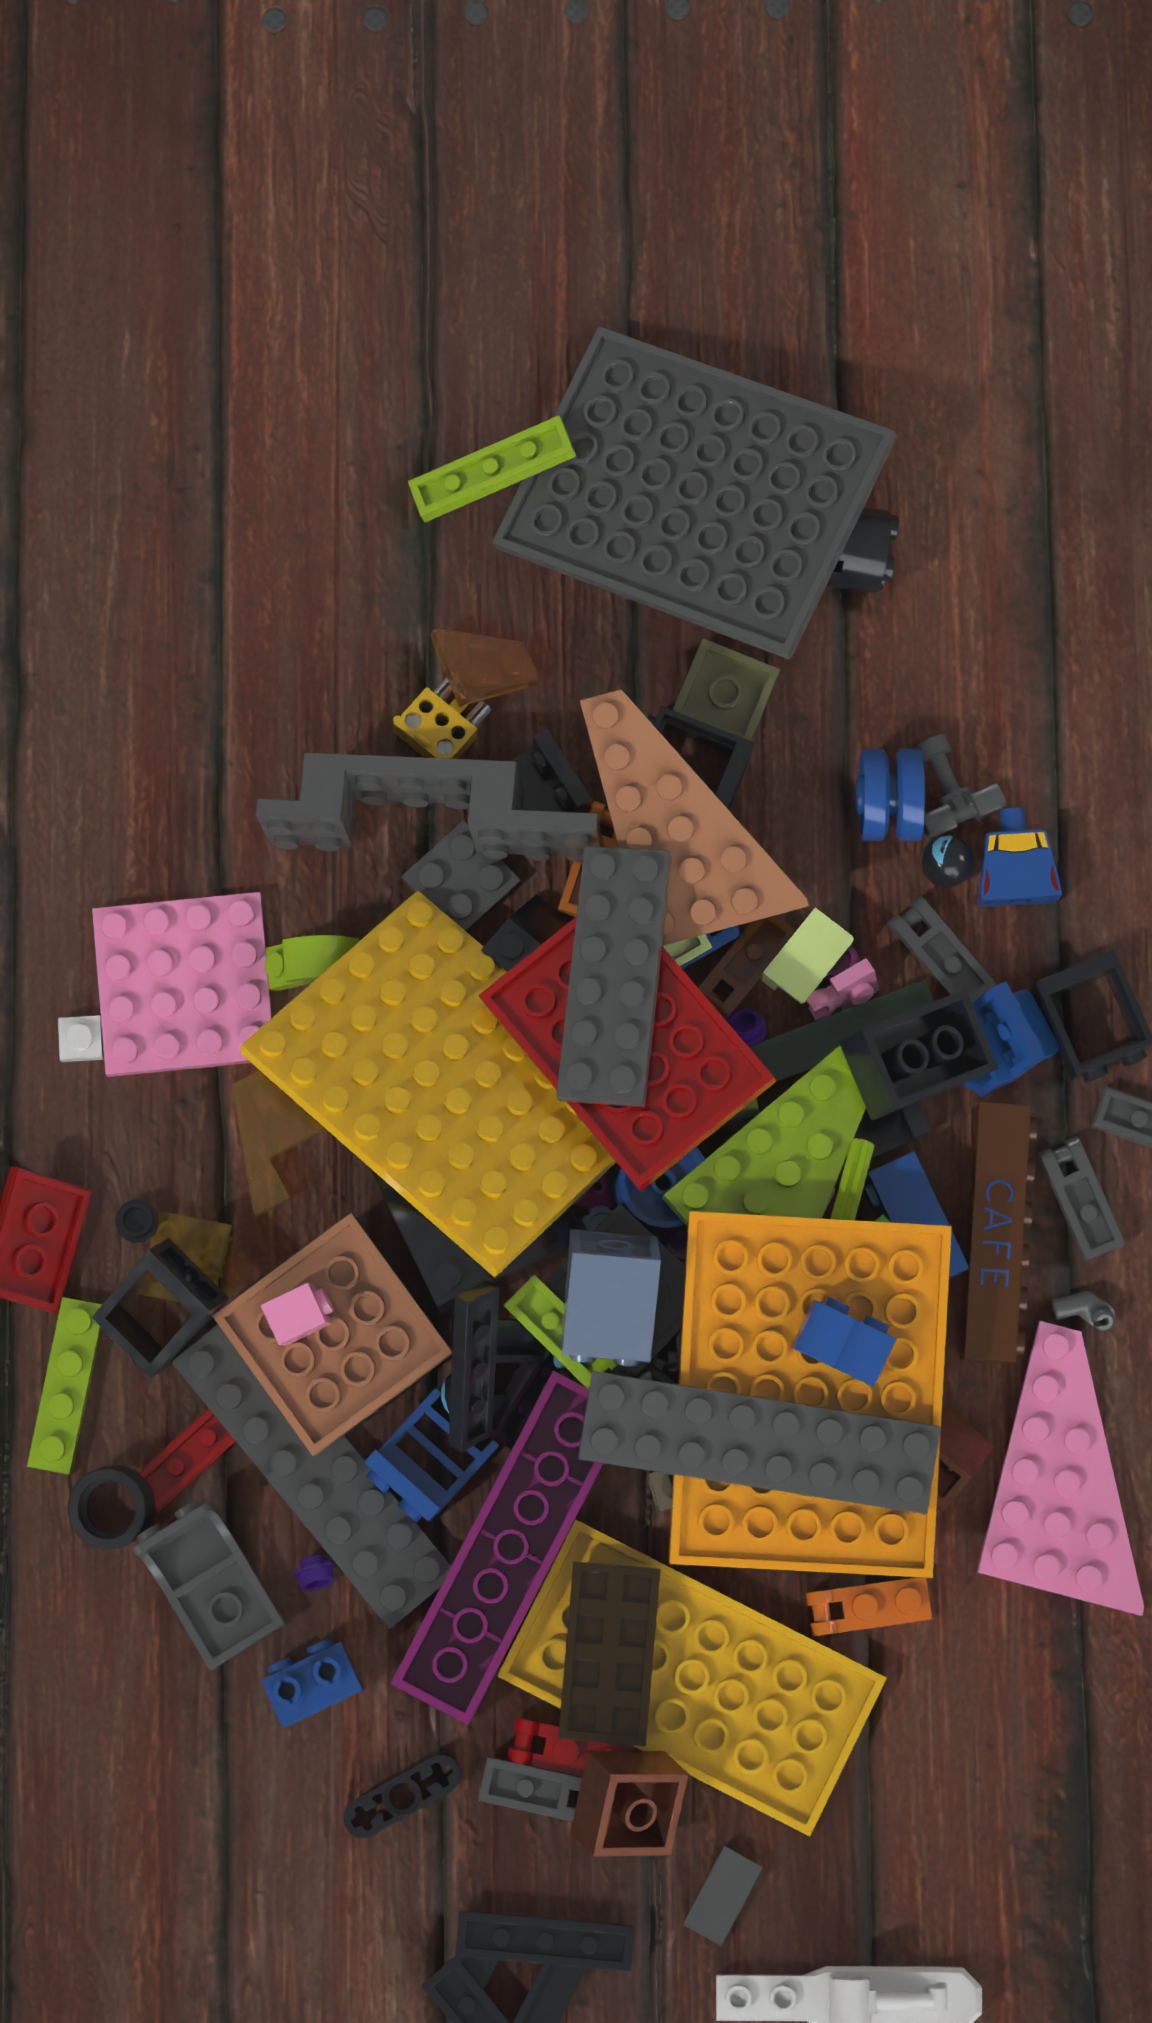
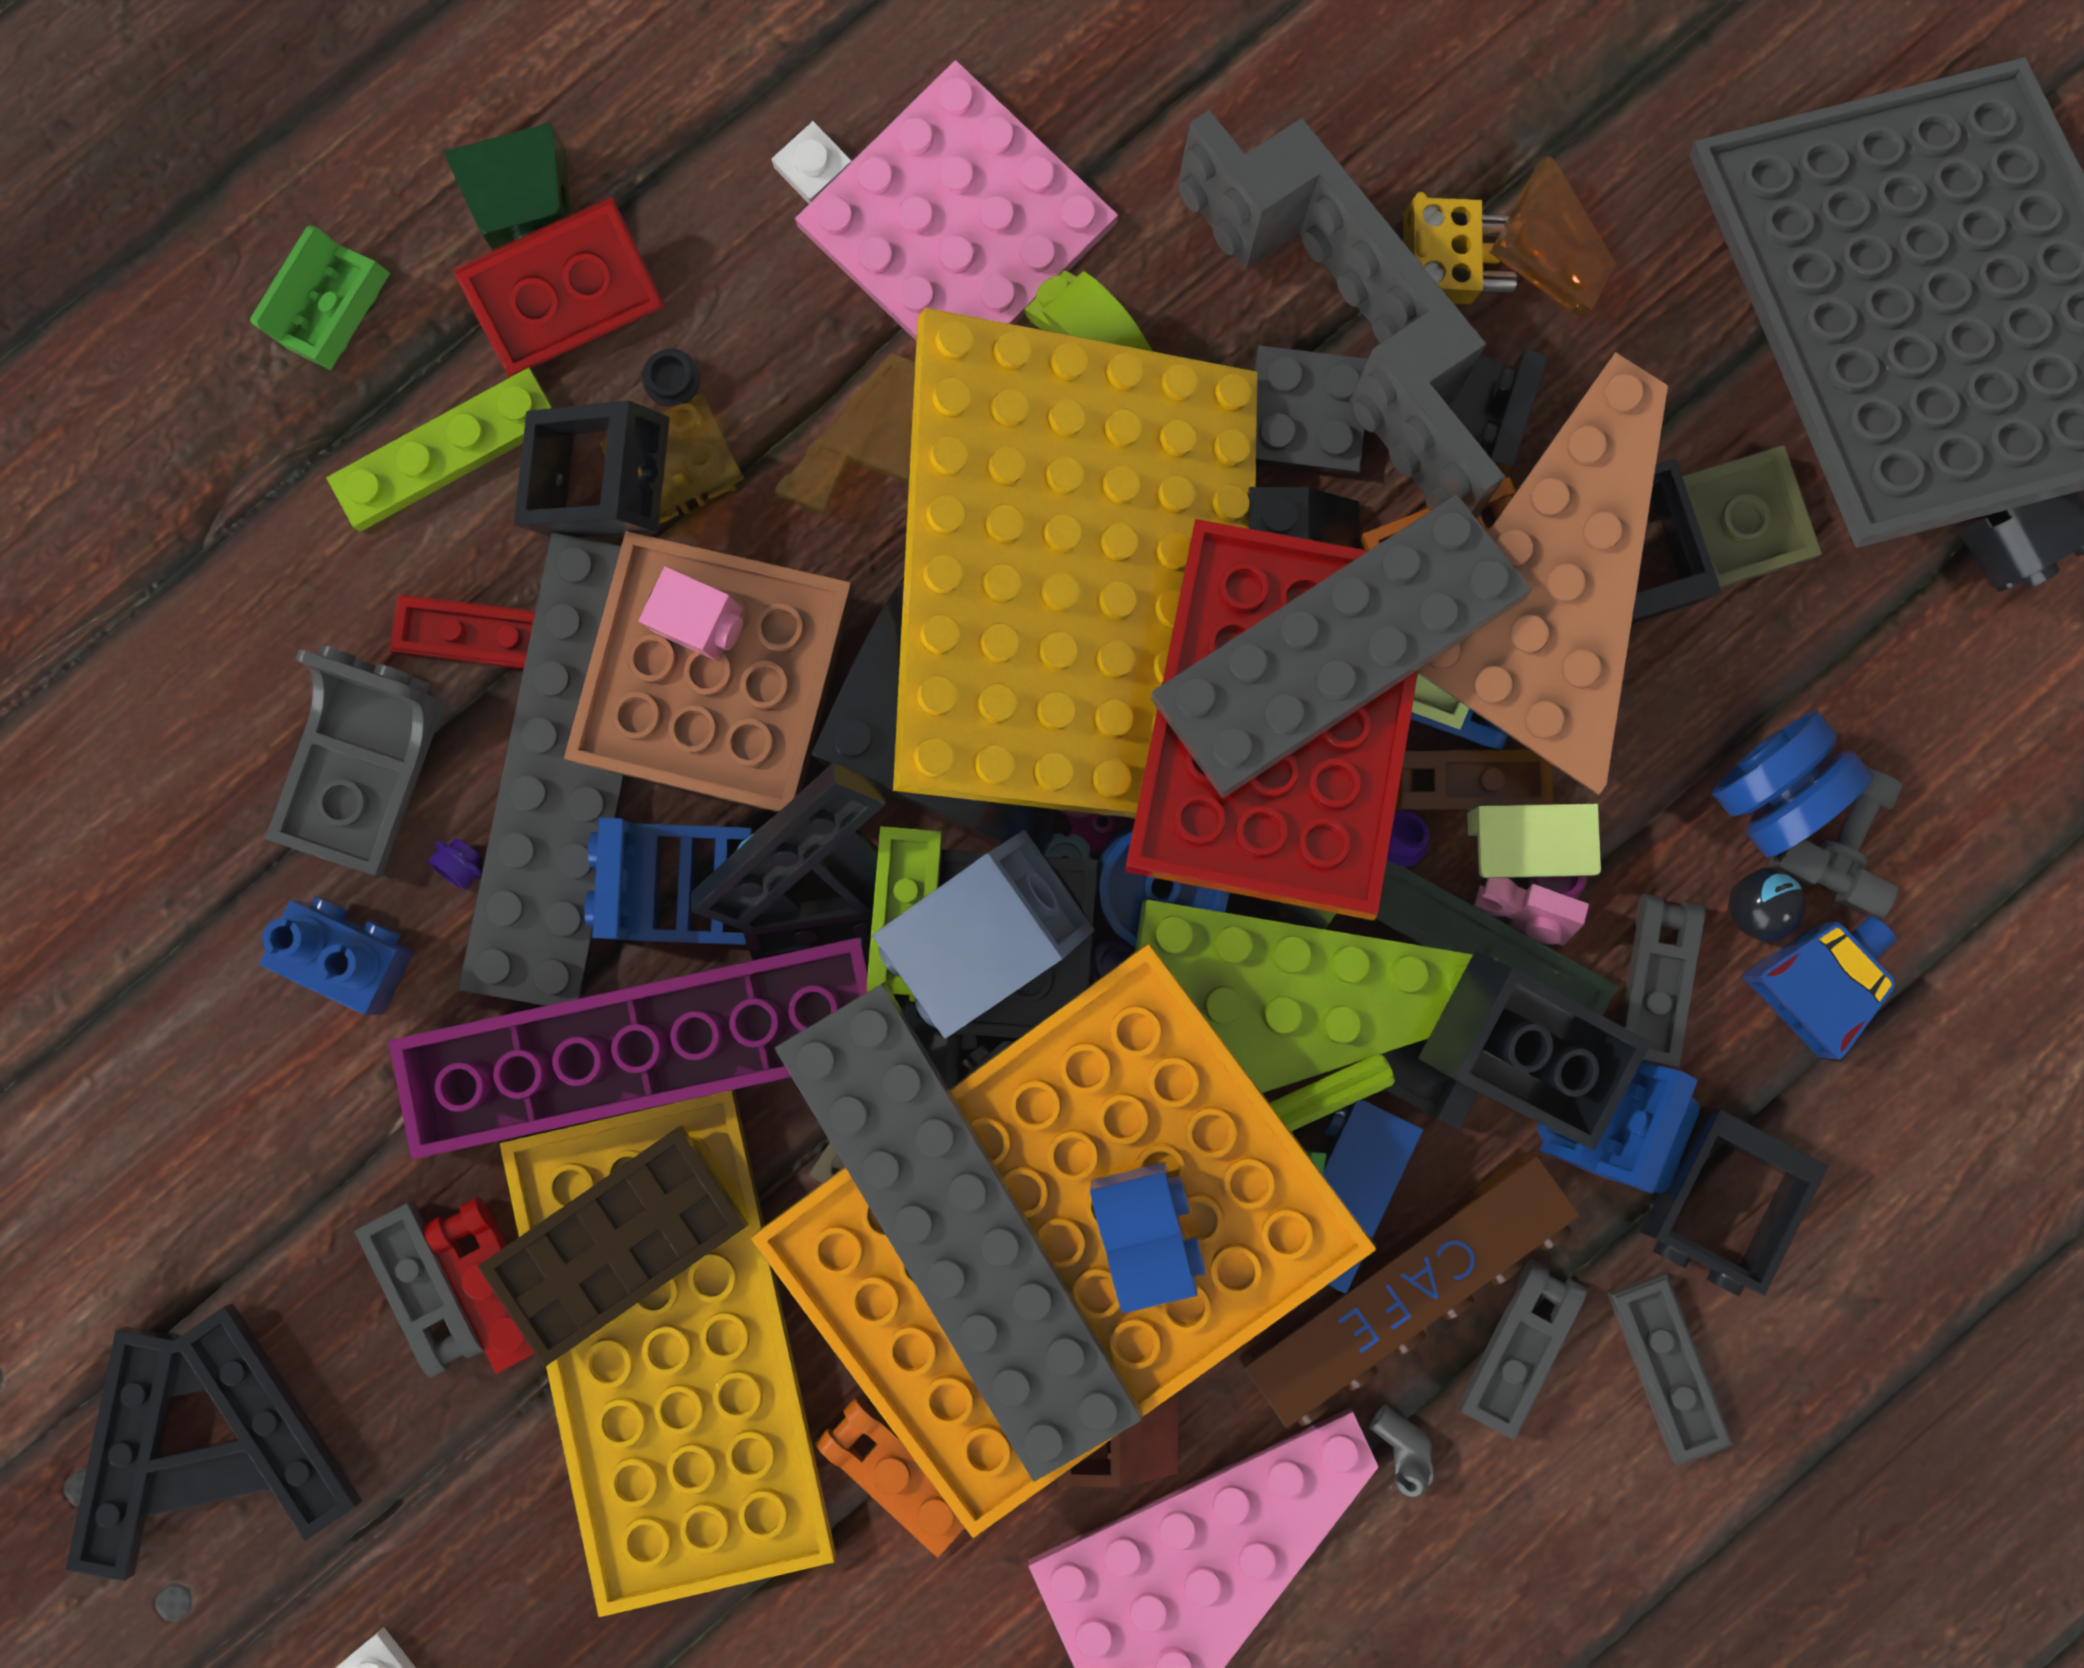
camera: 55 degrees right, 5 degrees up
black tyre [68,1465,155,1550] -> none
black beam [344,1754,461,1838] -> none
lime plate [408,415,577,523] -> none
copper brick [570,1751,689,1856] -> none
dark grey tile [682,1846,763,1946] -> none

